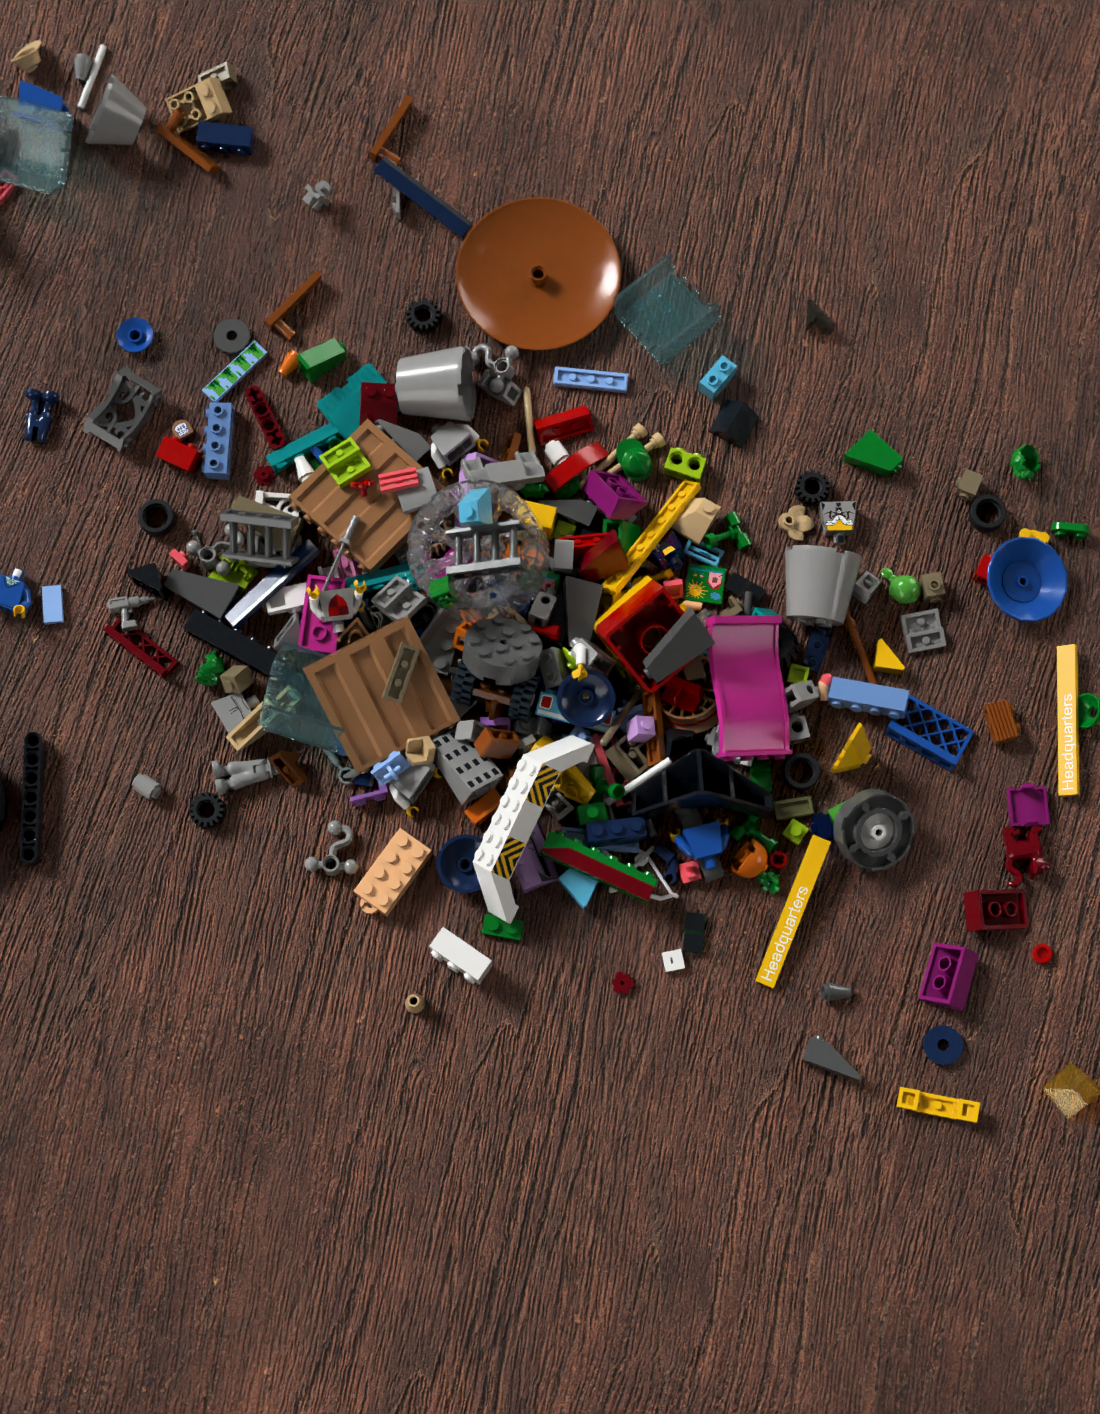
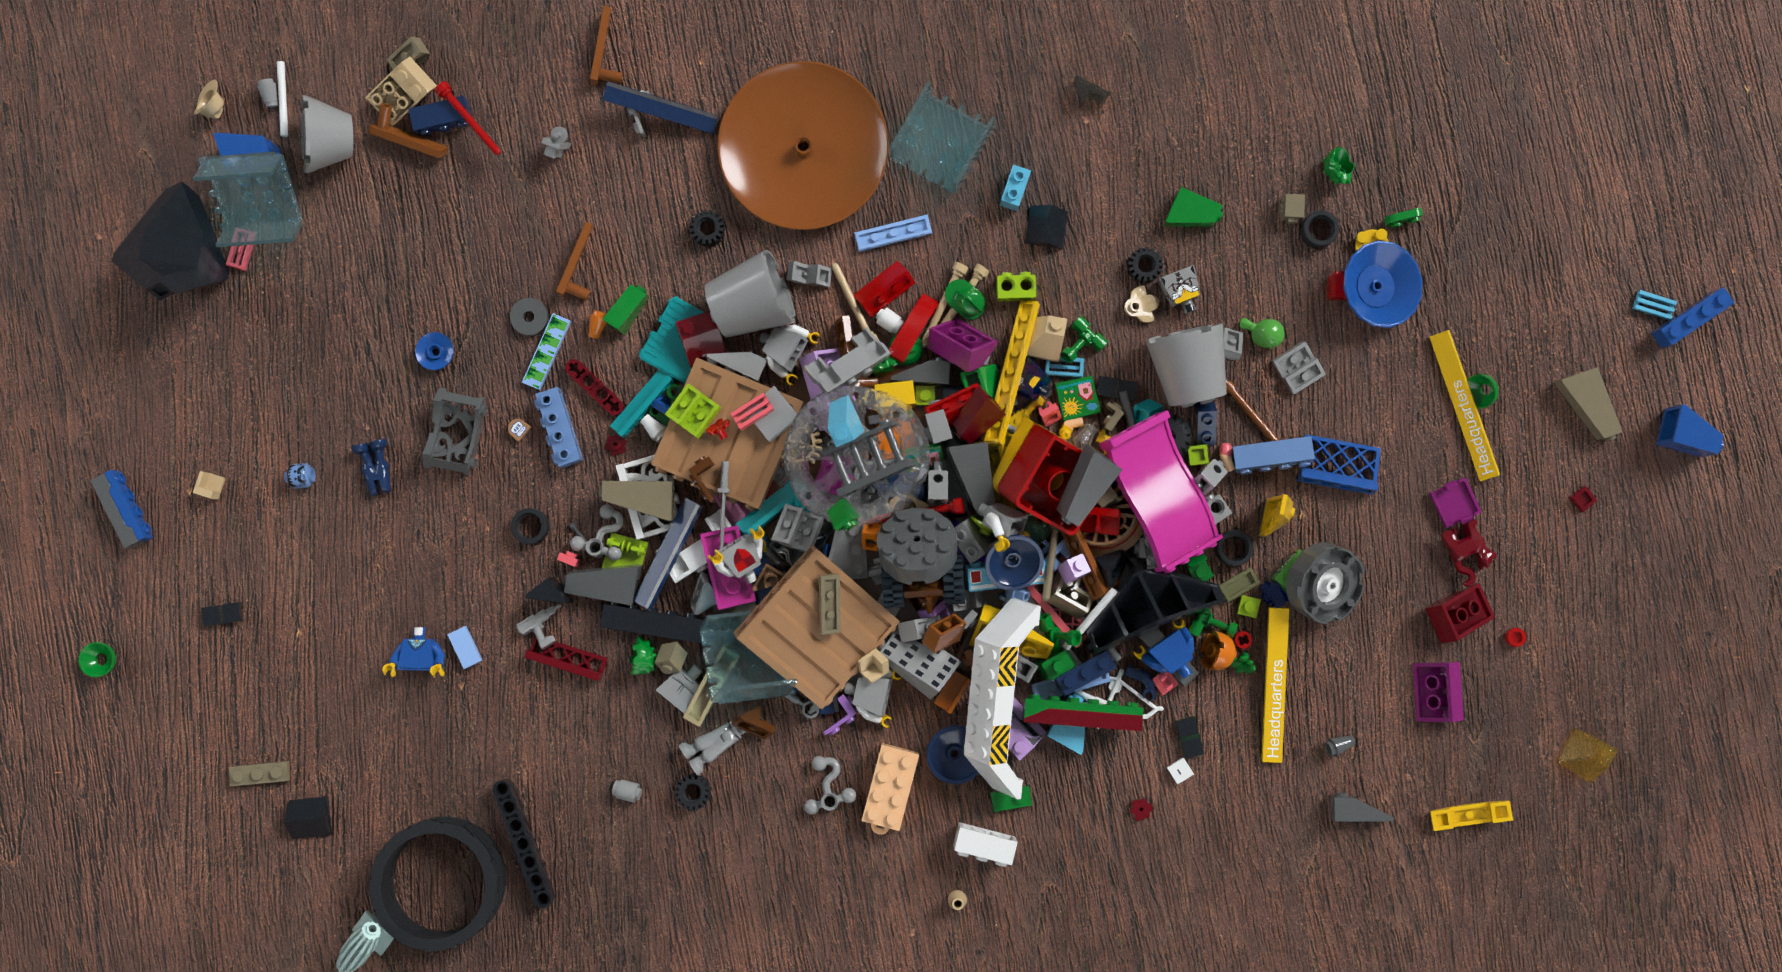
camera: 15 degrees left, 10 degrees up
red brick [155,435,203,474] -> none
dark grey fence [220,509,299,568] -> none
light blue hips [370,751,410,787] -> none
light grey piece [471,344,519,393] -> none
yellow slope [873,638,905,675] -> none
dark tan brick [919,572,945,603] -> none
dark blue tile [922,1025,963,1066] -> none
dark orange brick [983,699,1021,745] -> none
none -> red piece [434,81,501,155]
none -> reddish brown bracket [689,456,715,503]

